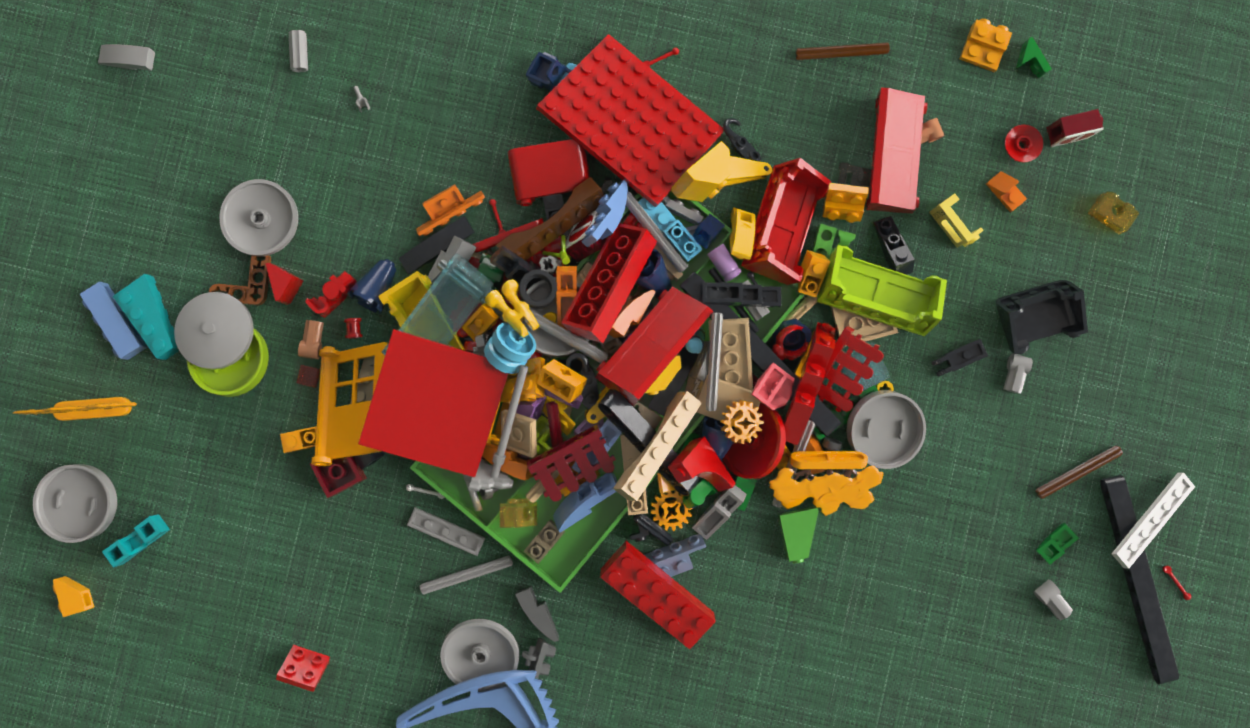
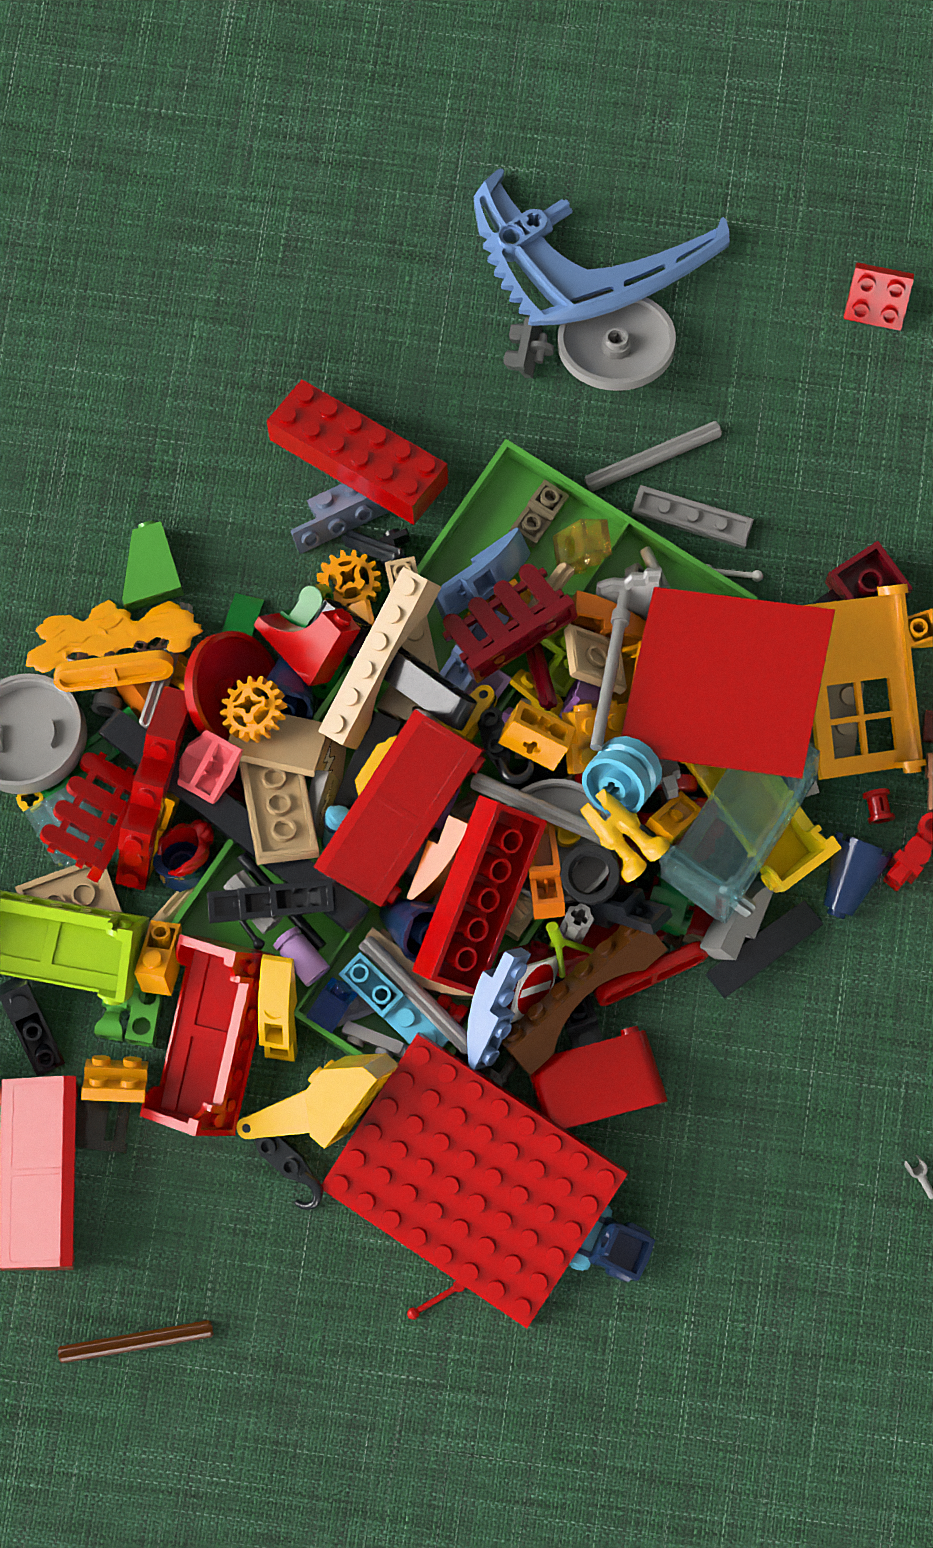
camera: 175 degrees right, 10 degrees down
orange bracket [416,184,485,236] -> none
red hinge [489,199,506,234] -> none
dark grey slope [515,586,559,642] -> none
light grey slope [692,485,747,540] -> none
light grey axle [706,312,723,411] -> none

